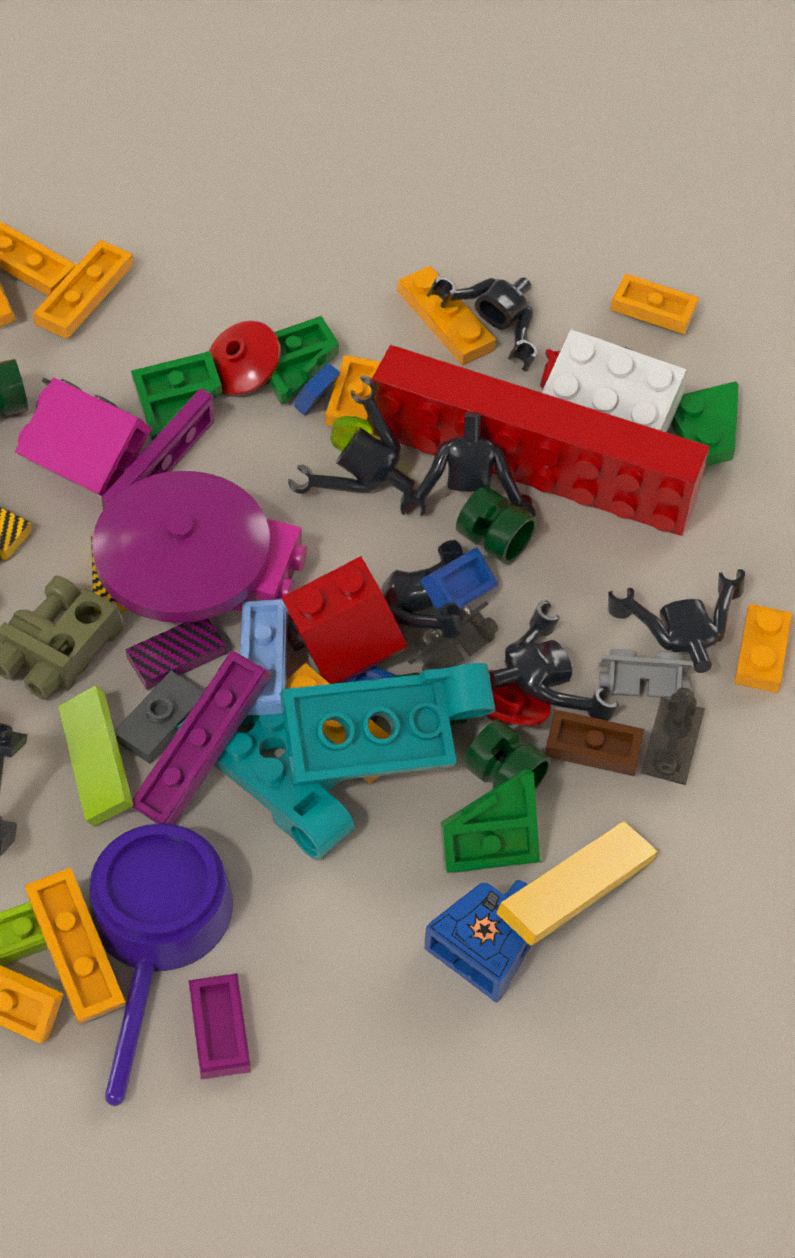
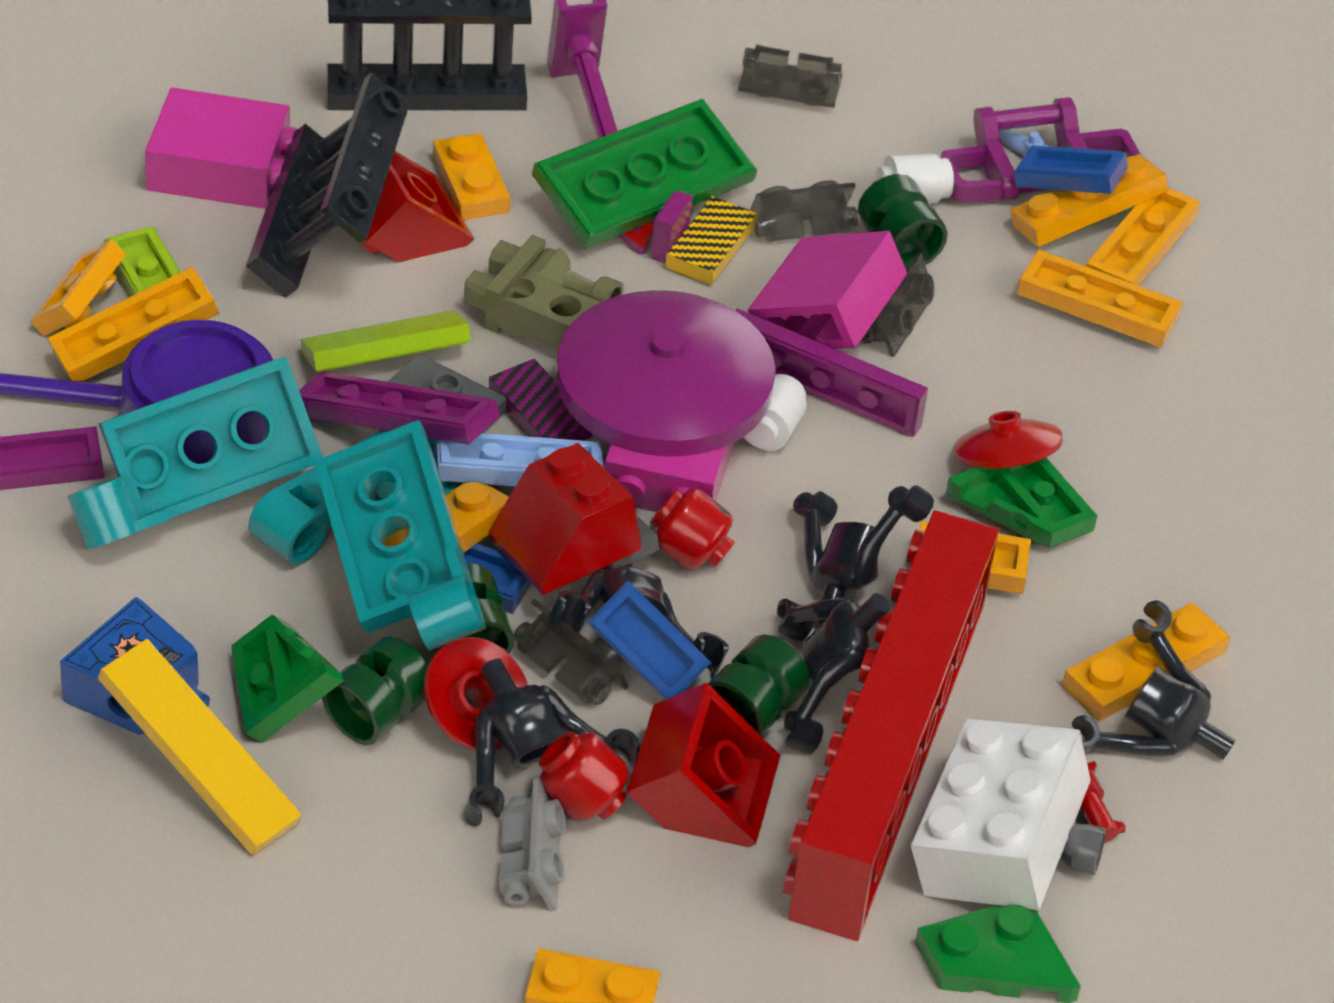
camera: 85 degrees right, 10 degrees down
green wing [131,351,222,441] -> none
blue tile [294,364,340,415] -> none
clear neon green tile [330,416,373,452] -> none
reddish brown plate [545,709,644,776] -> none
black piece [608,569,745,673] -> none
light orange plate [610,273,699,334] -> none
clear smoke hinge [641,688,705,785] -> none
none -> teal hinge [67,356,323,550]
none -> red head [539,731,629,821]
none -> red slope [626,682,781,847]
none -> red head [649,488,735,571]

